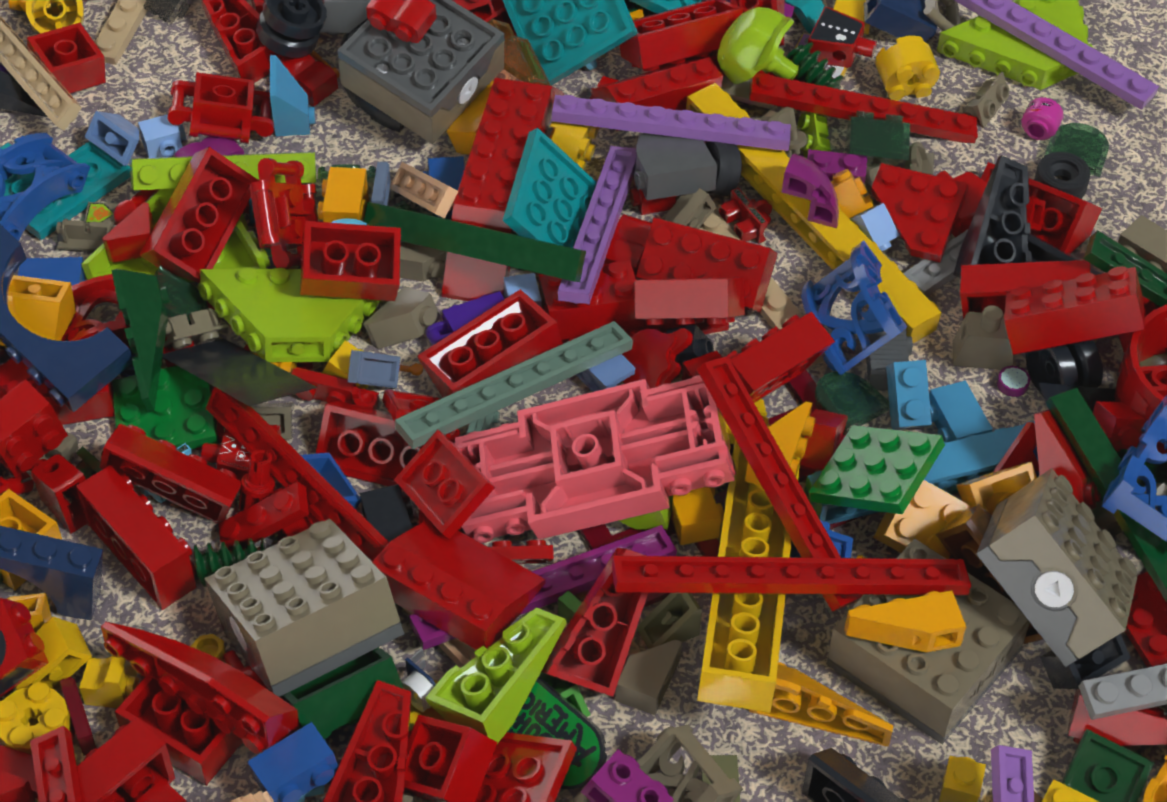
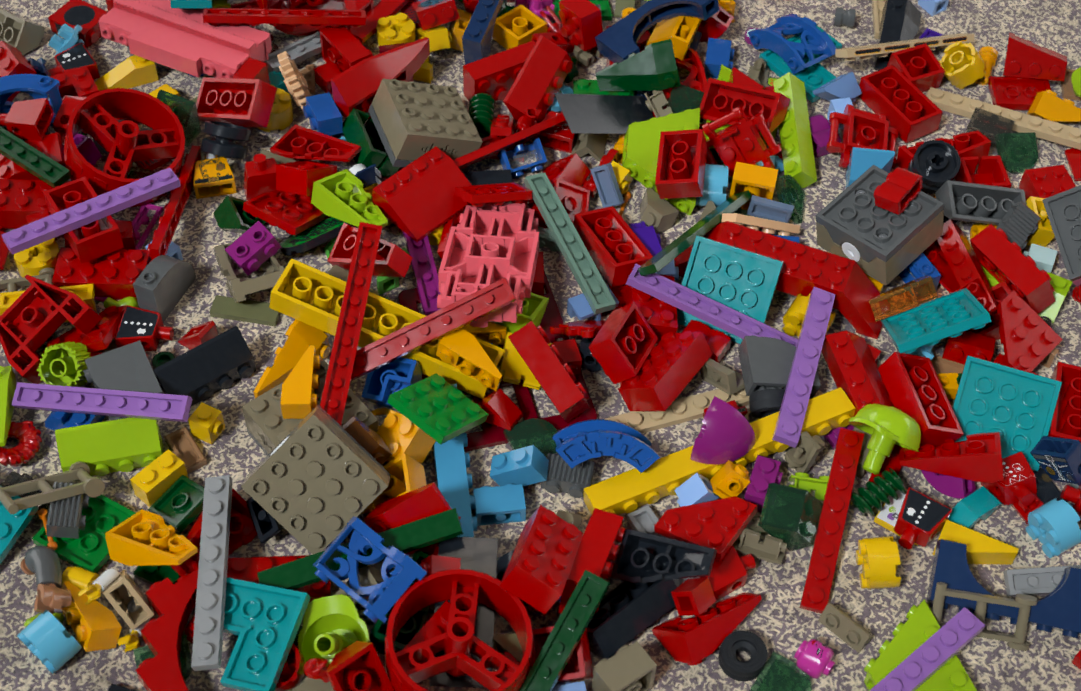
camera: 100 degrees right, 0 degrees up
none -> red brick [858,65,943,143]

